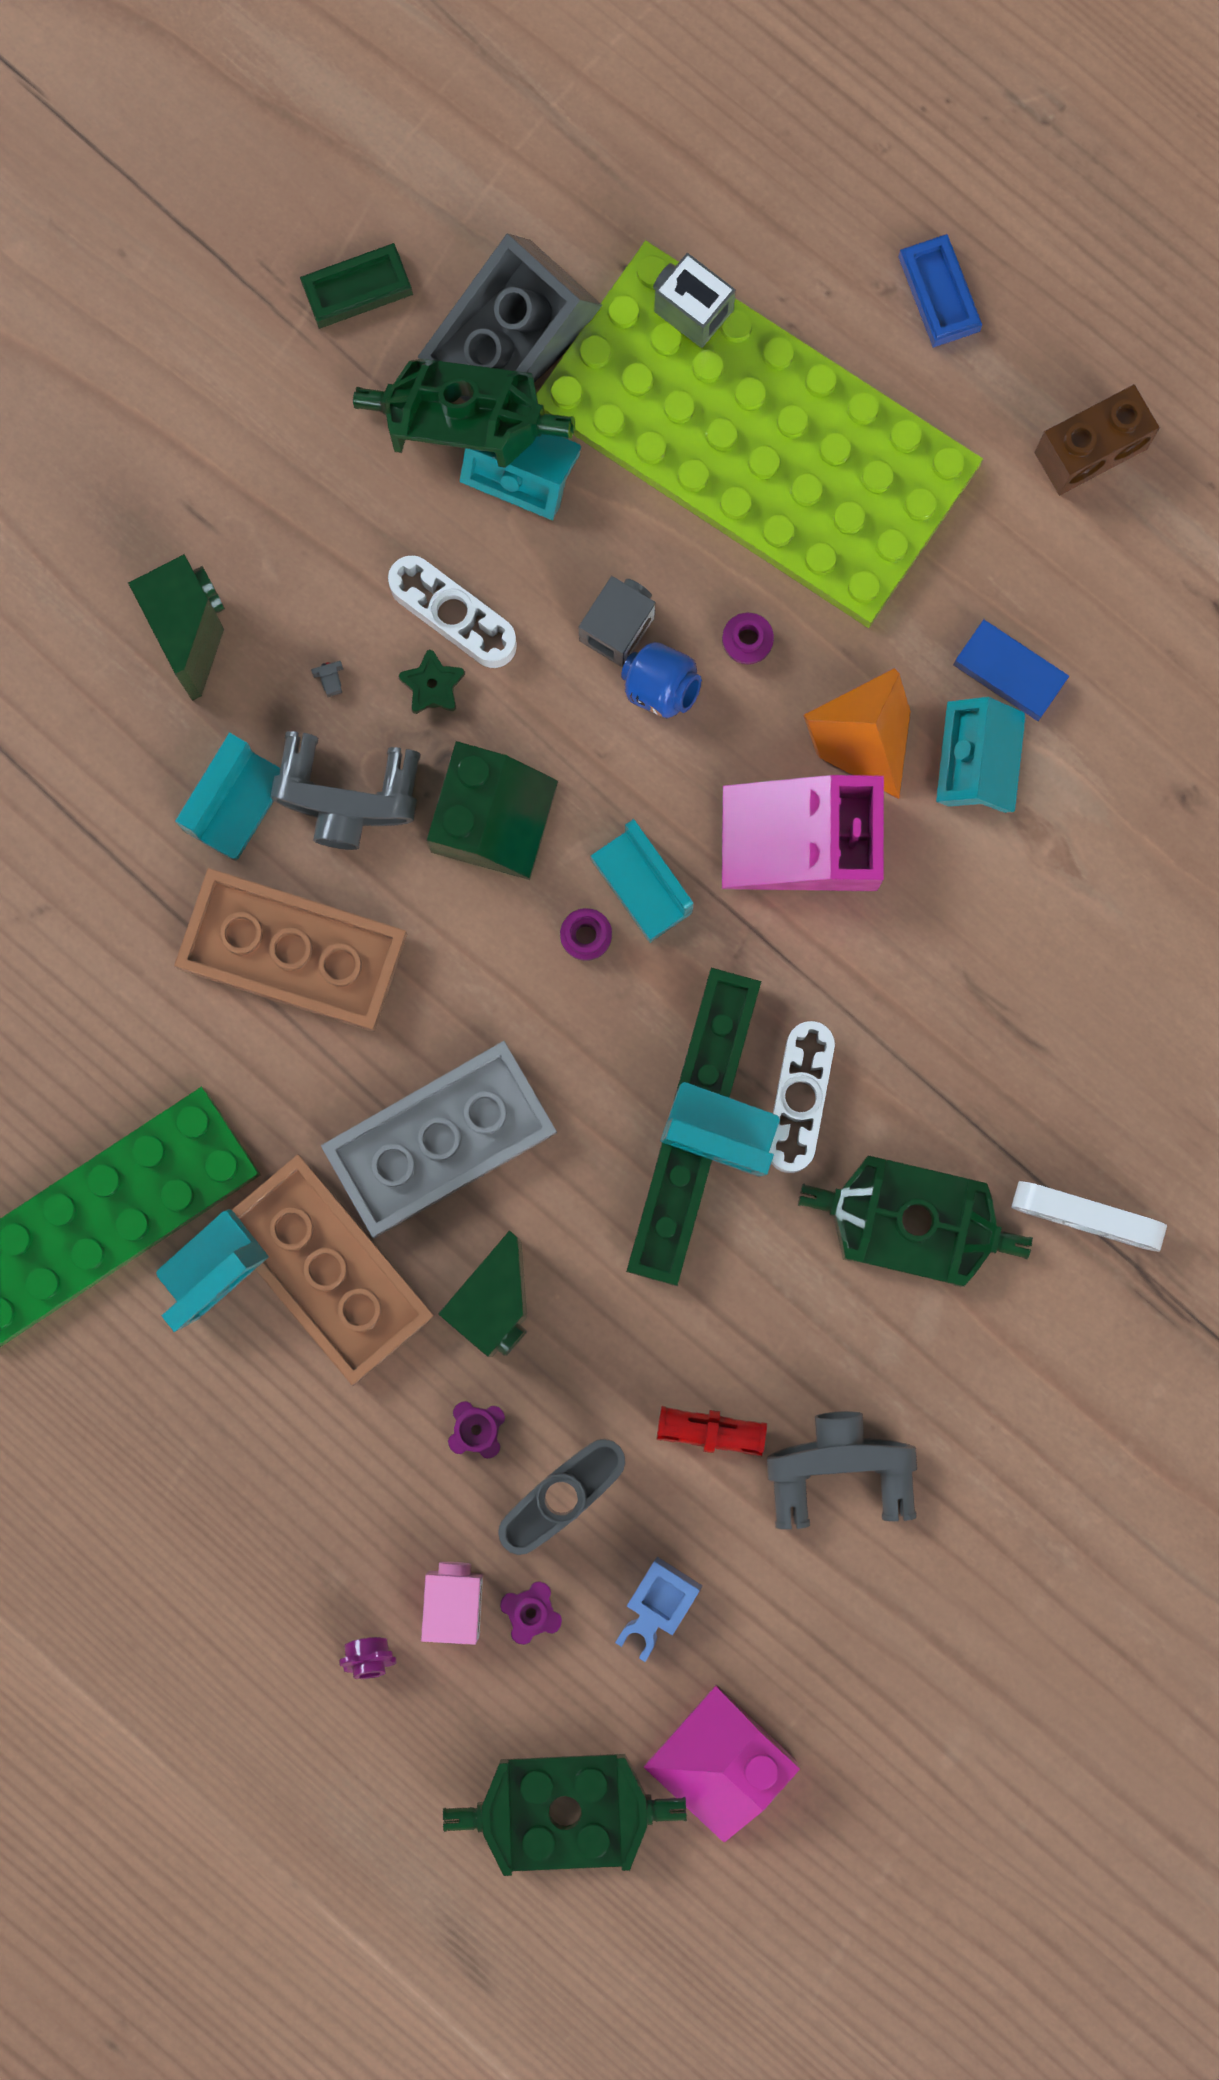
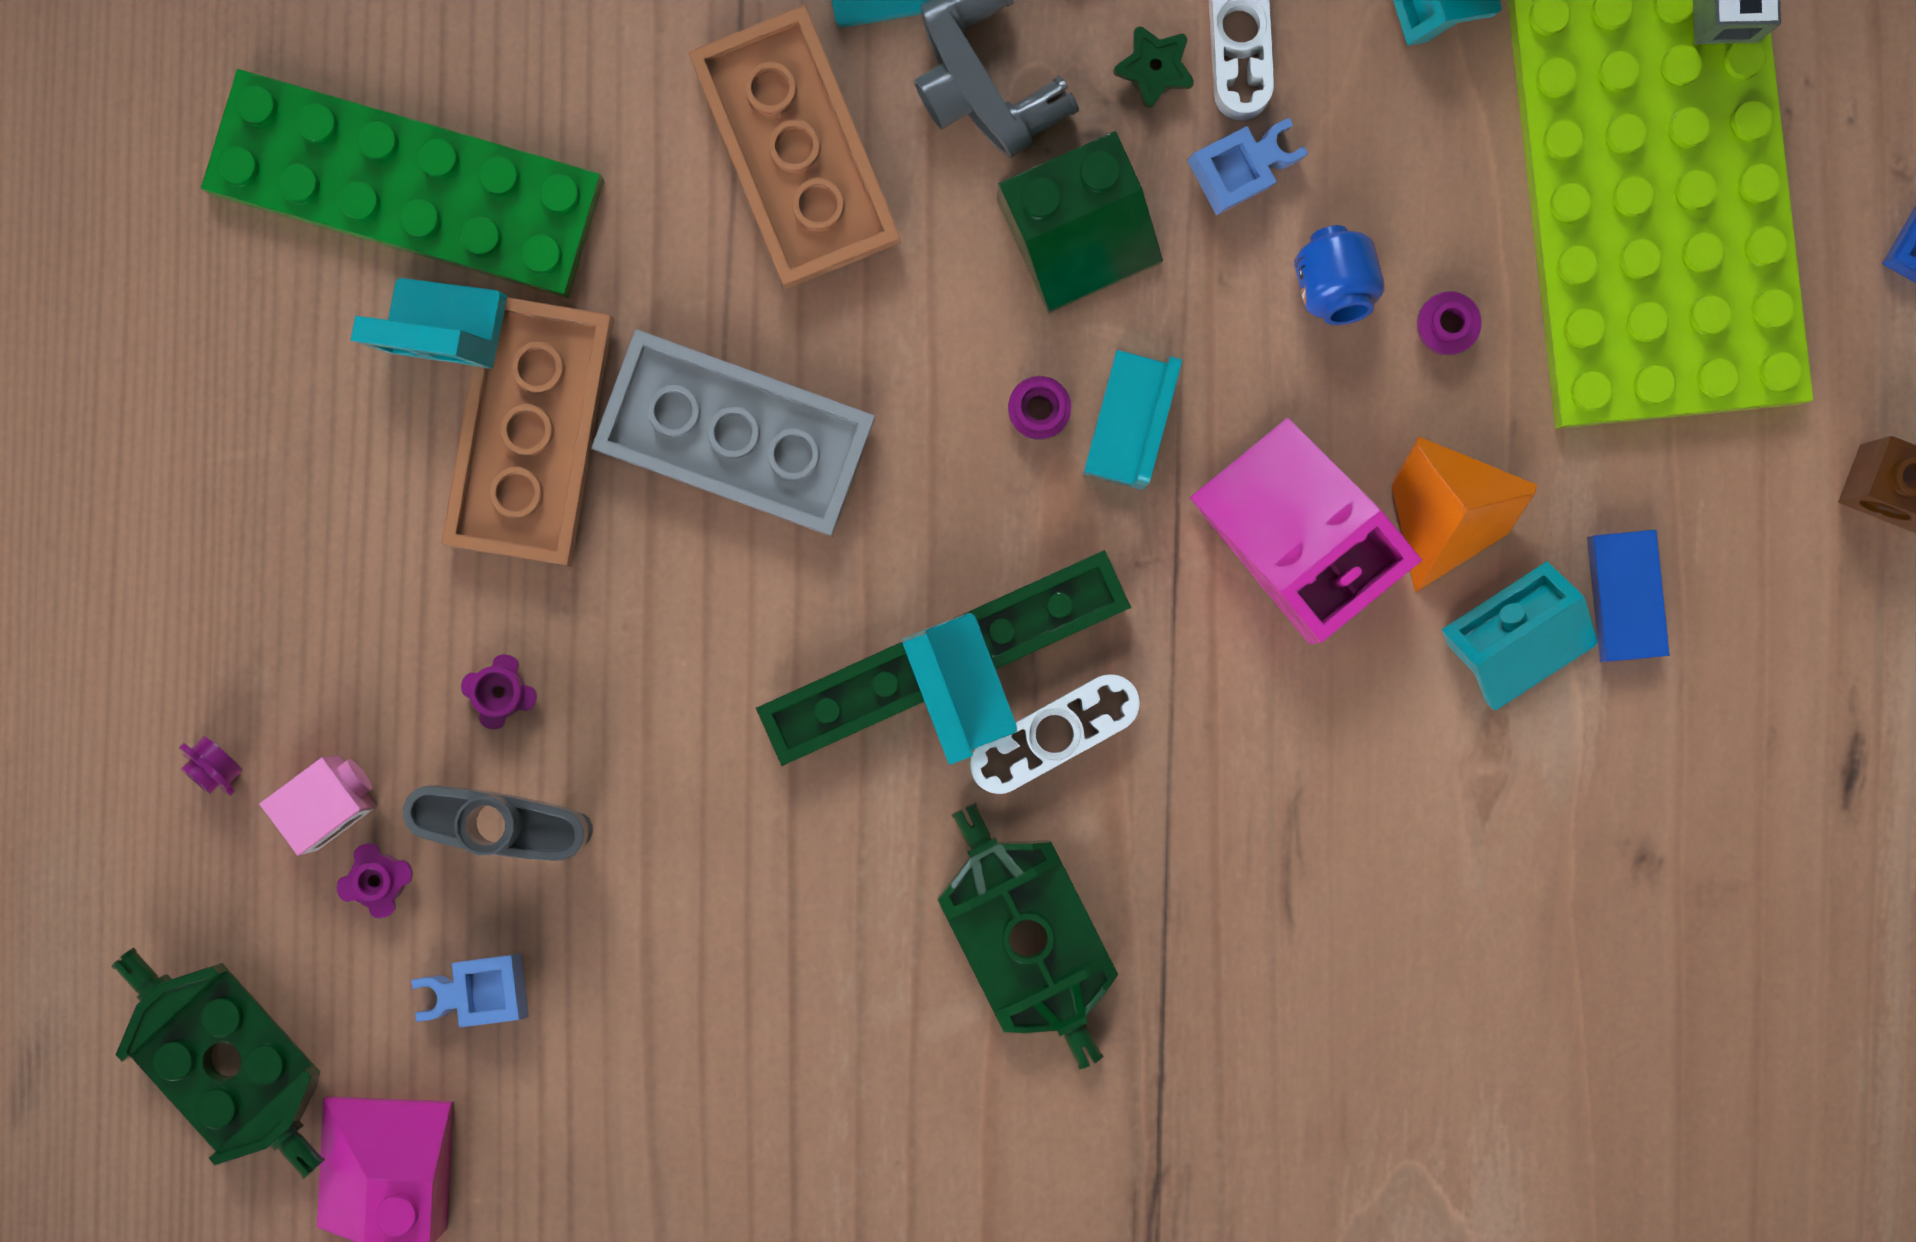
camera: 45 degrees right, 5 degrees up
dark green slope [438,1230,528,1357] -> none
dark grey brick [578,575,656,667] -> none
red pin [656,1406,767,1457] -> none
dark grey connector [767,1411,917,1530] -> none
white beam [1011,1181,1167,1252] -> none
none -> medium blue plate [1187,118,1308,216]

